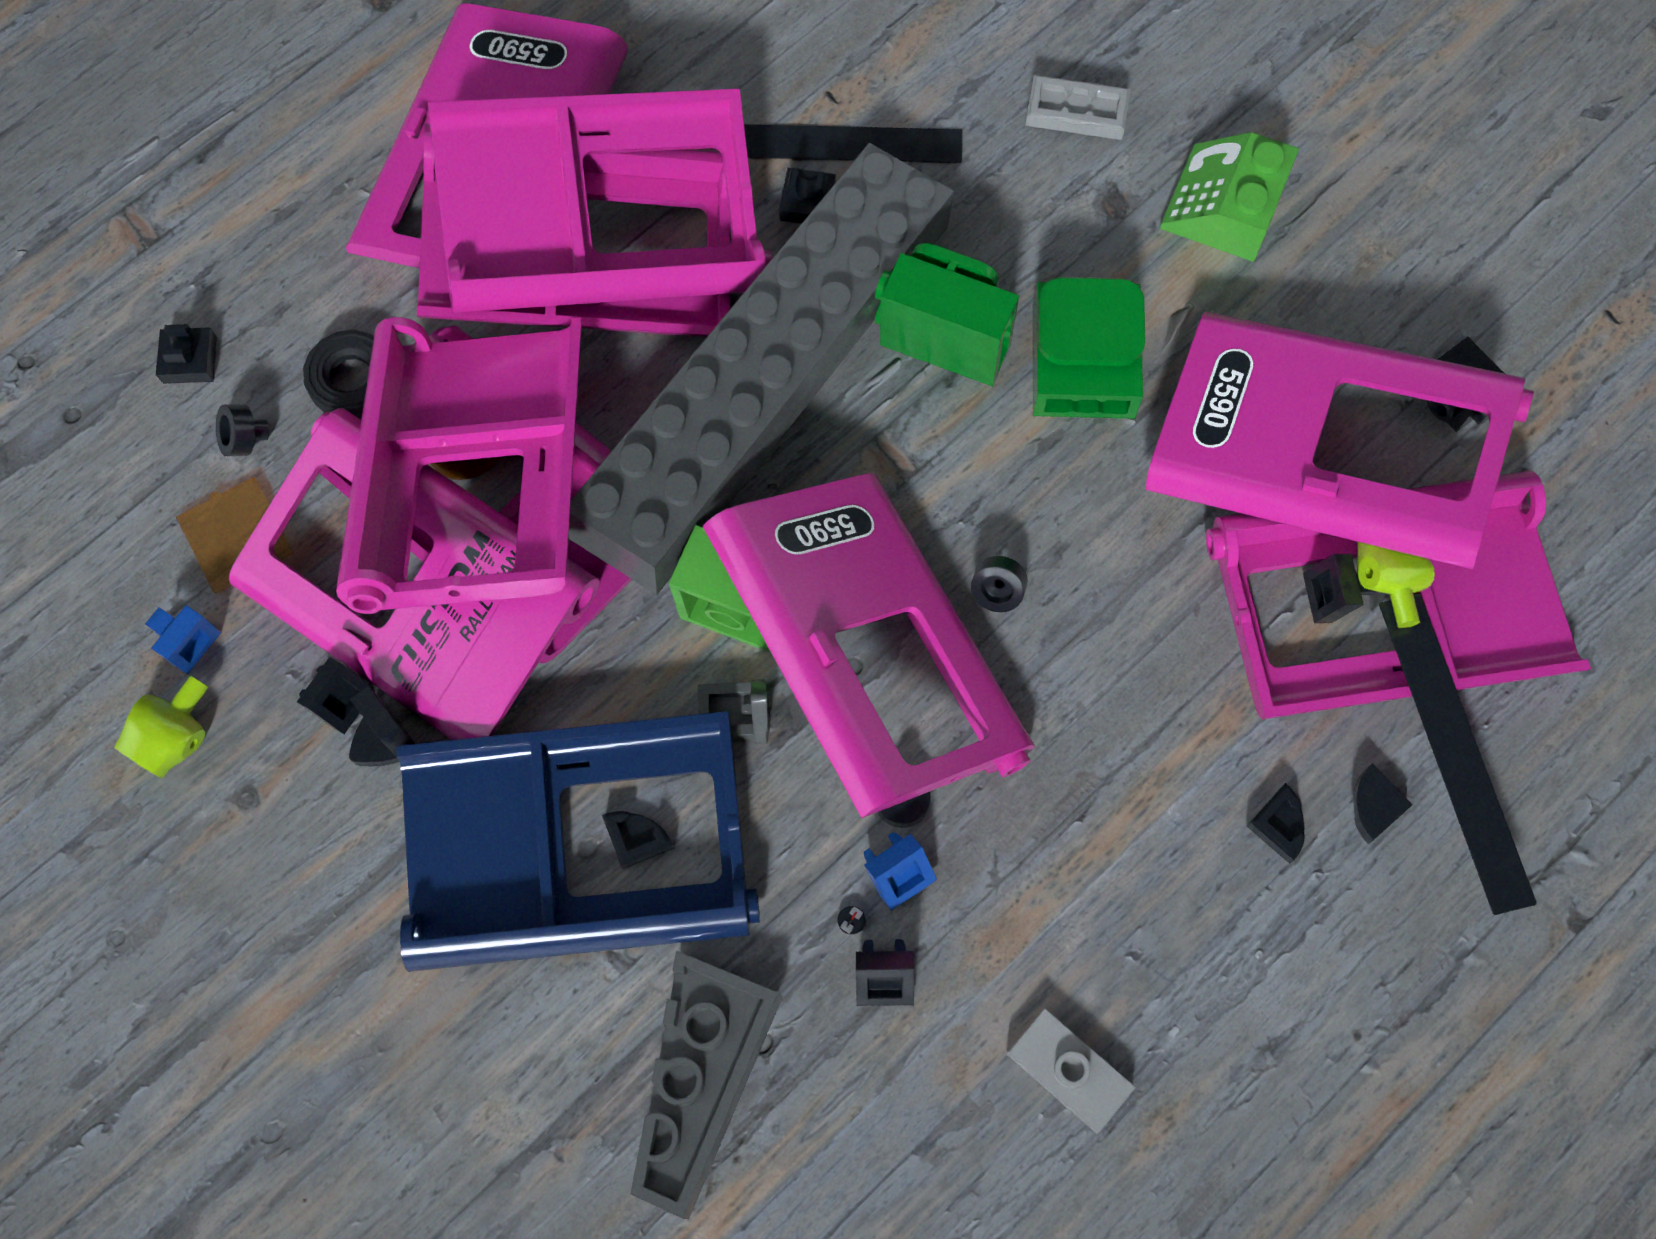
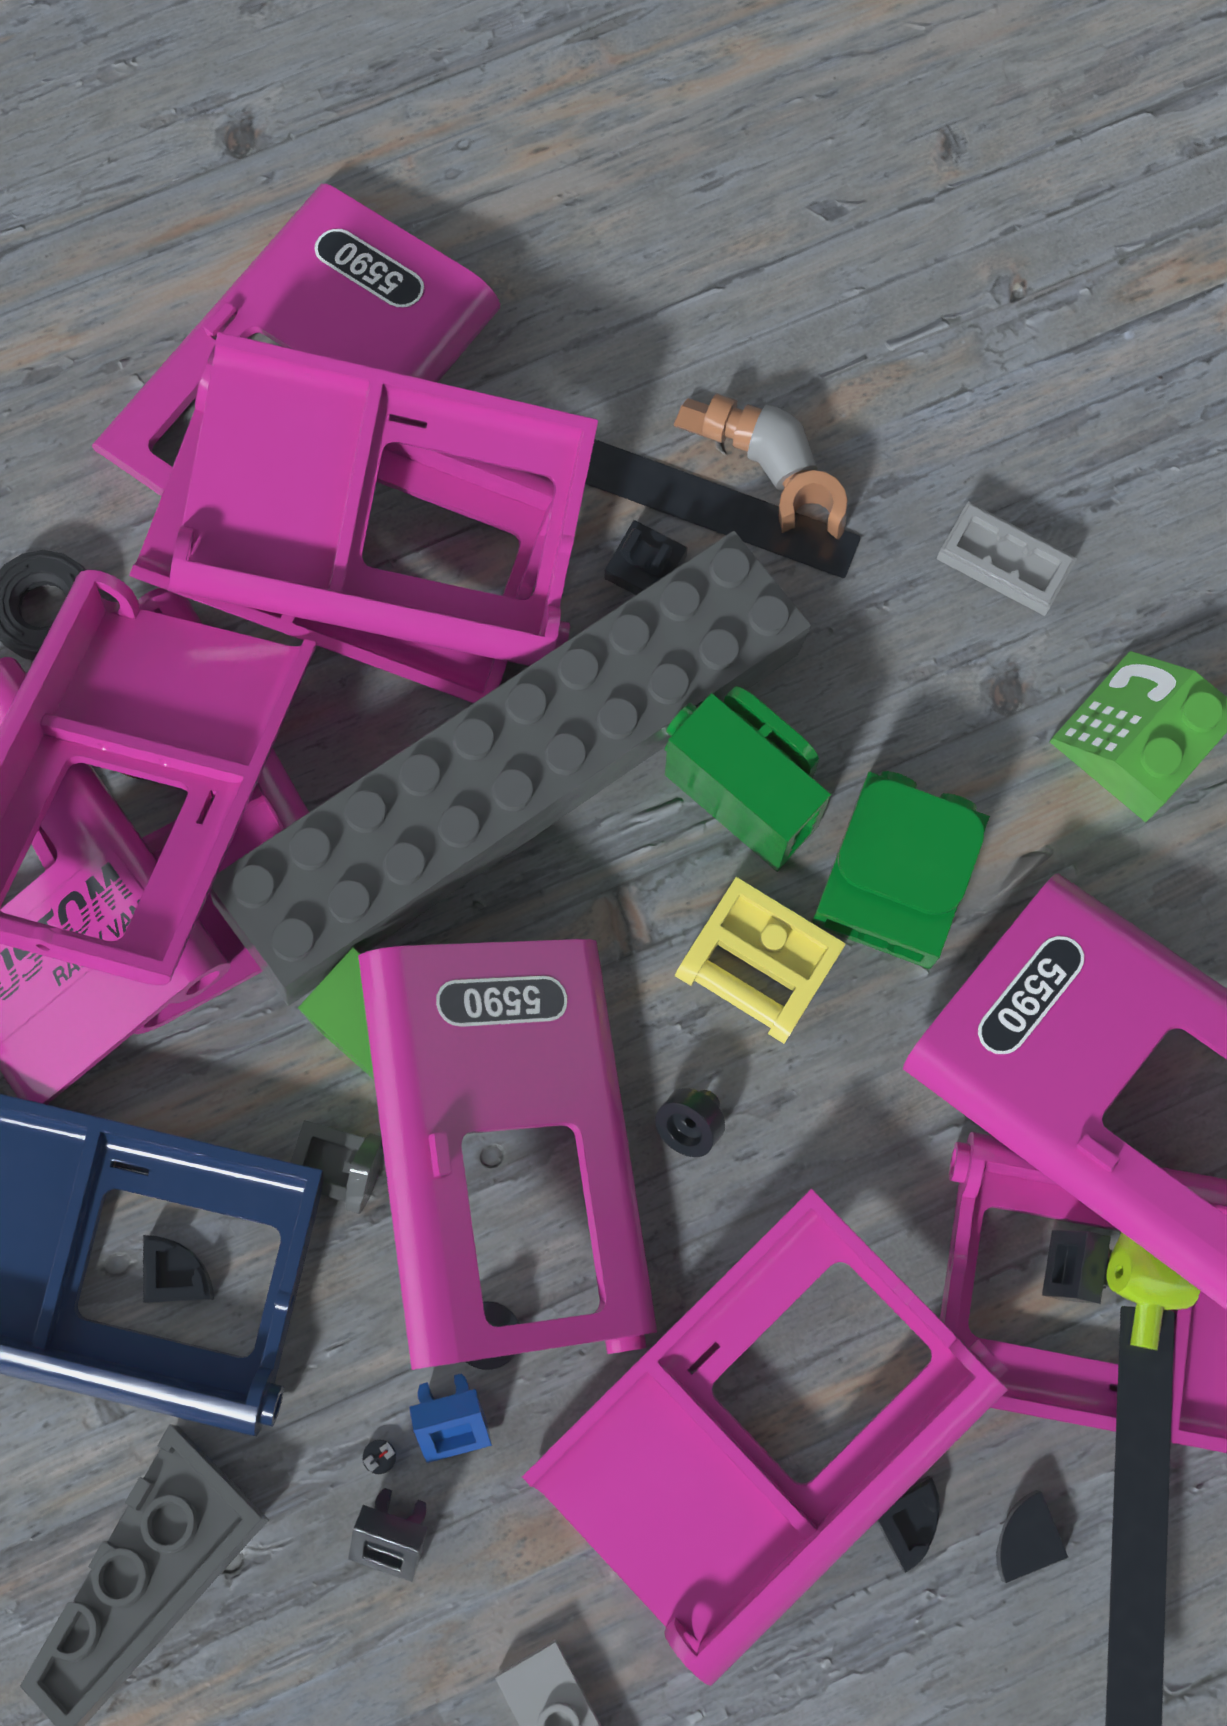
camera: 15 degrees right, 5 degrees up
none -> dark pink piece [522,1189,1008,1686]
none -> nougat piece [674,394,847,539]
none -> light yellow plate [675,877,846,1044]

